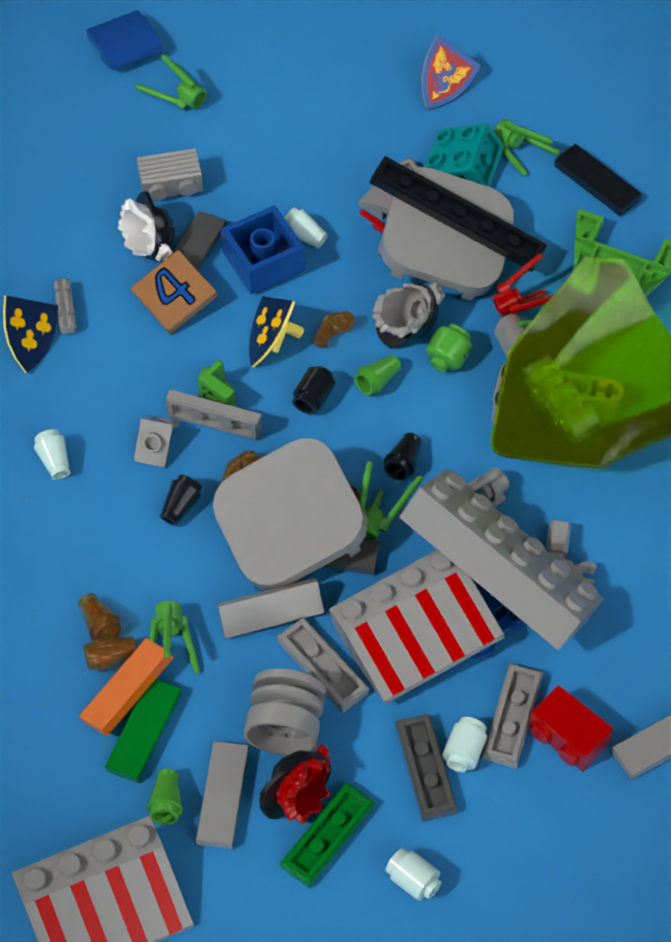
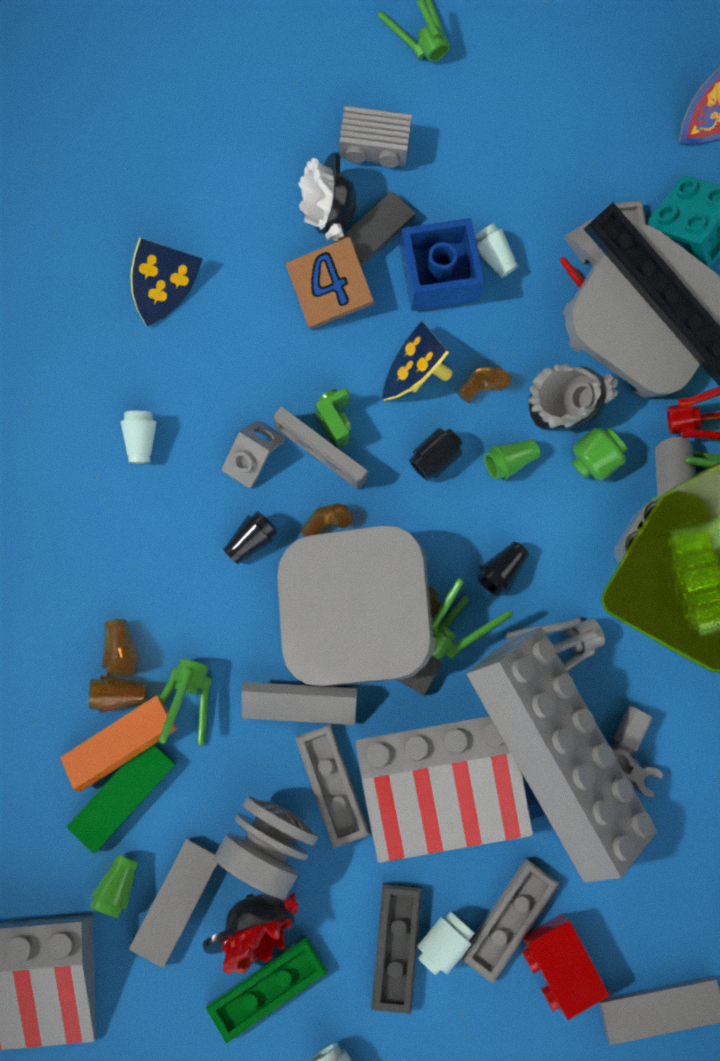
camera: 15 degrees right, 20 degrees up
light grey axle [54,278,77,335] -> none

